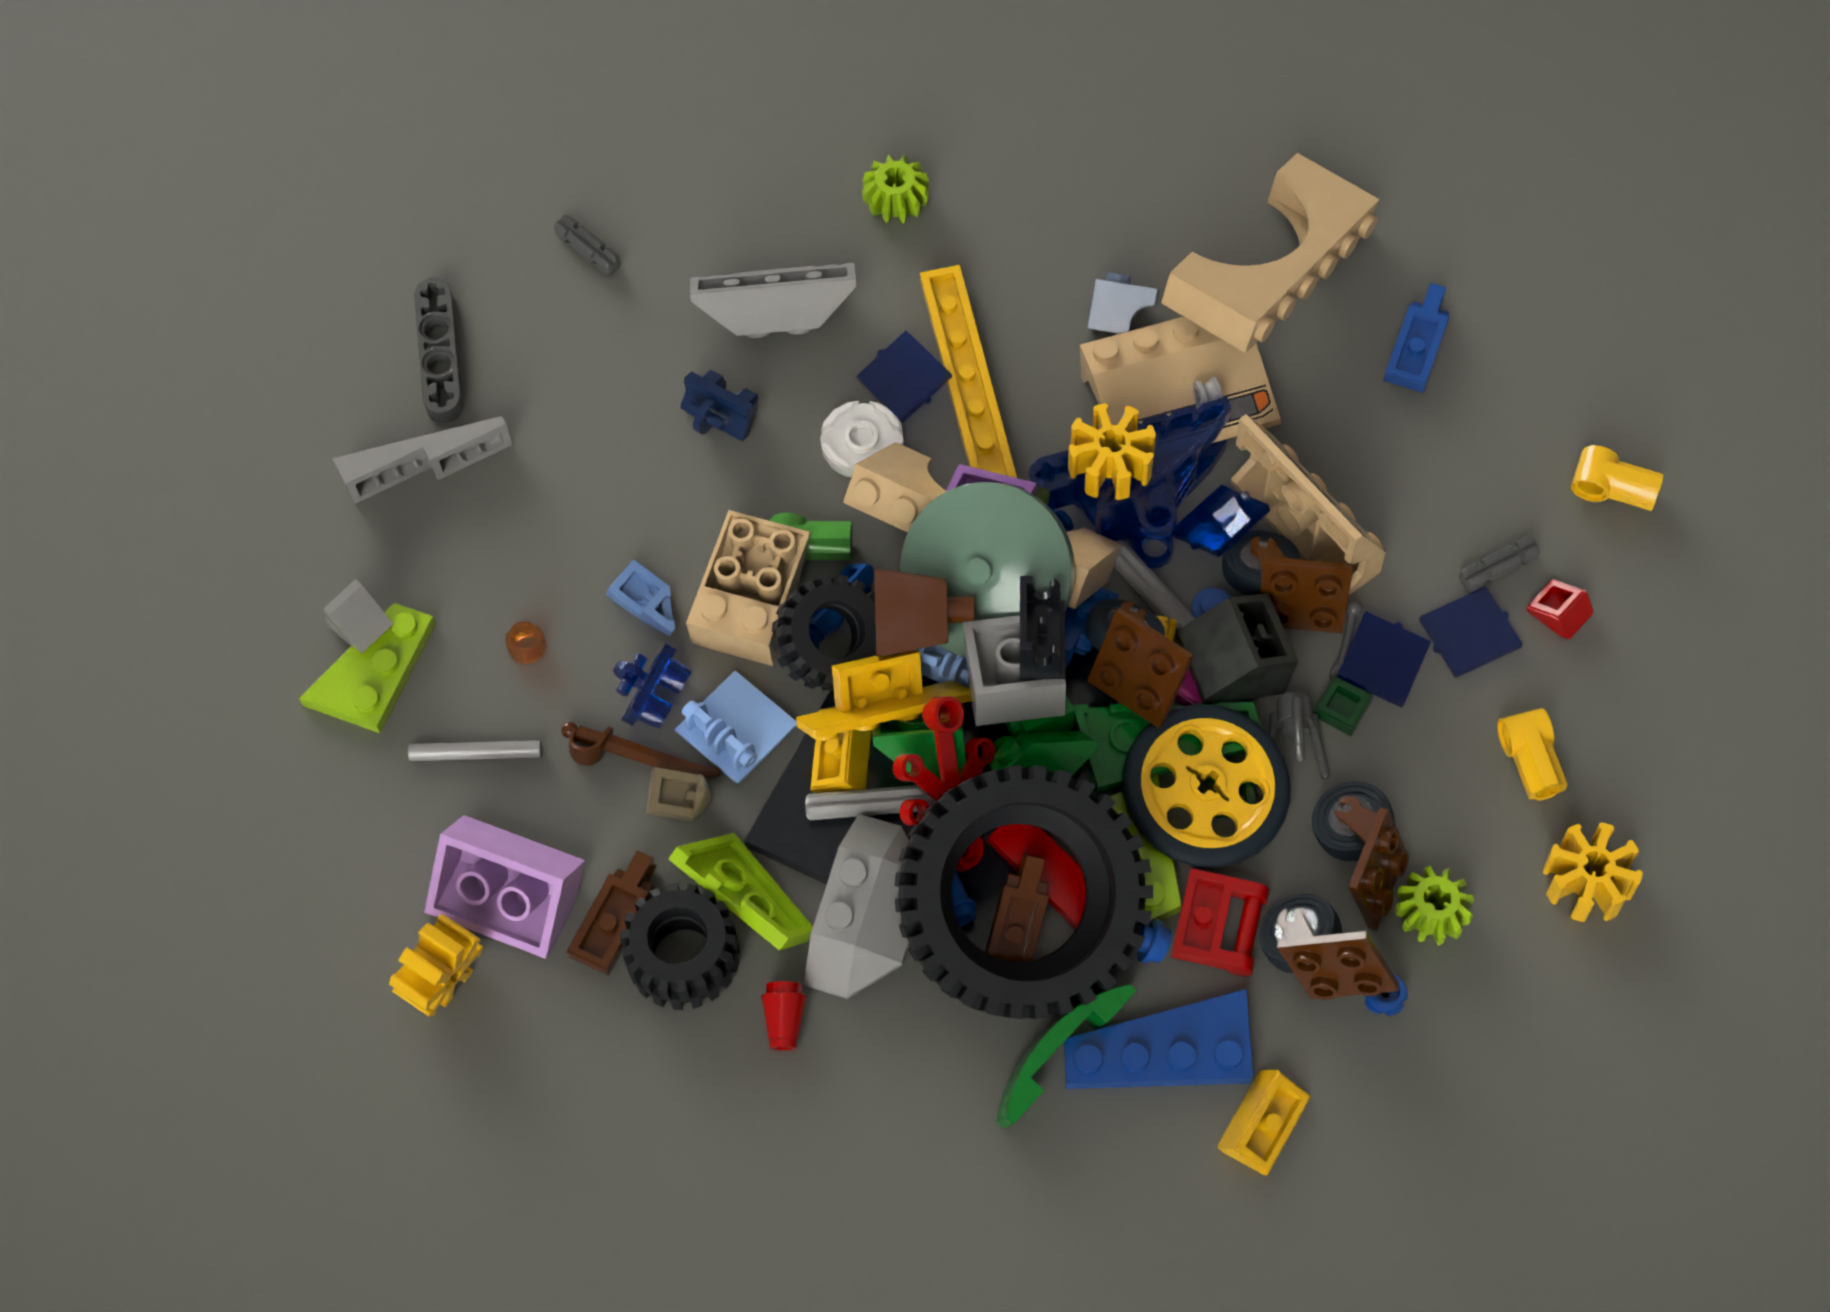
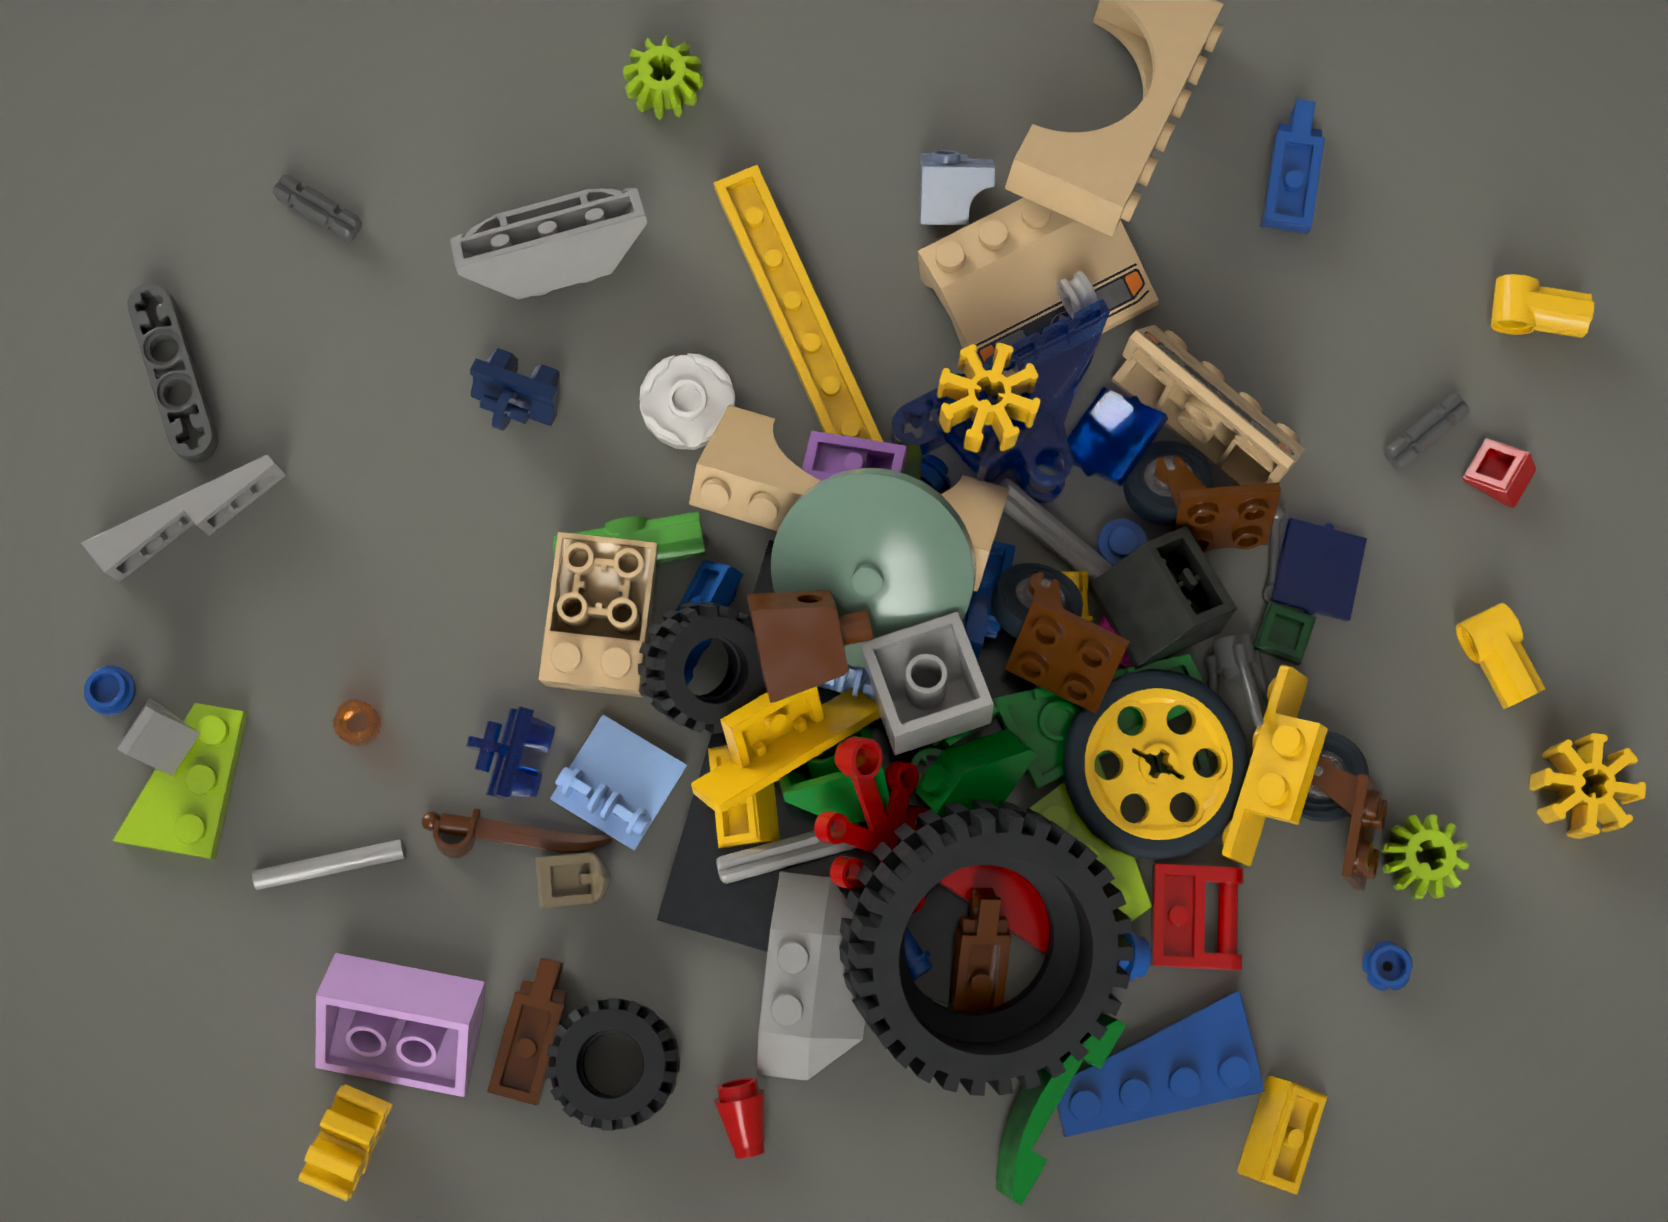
camera: 15 degrees left, 15 degrees up
medium blue slope [606,559,675,637] -> none
lime wing [668,833,813,951] -> none
clear blue piece [856,330,953,423] -> none
black hinge [1020,576,1065,679] -> none
reddish brown plate [1259,894,1399,1000] -> none
clear blue piece [1419,587,1523,678] -> none
none -> blue plate [84,665,136,715]
none -> yellow bracket [1222,665,1328,866]

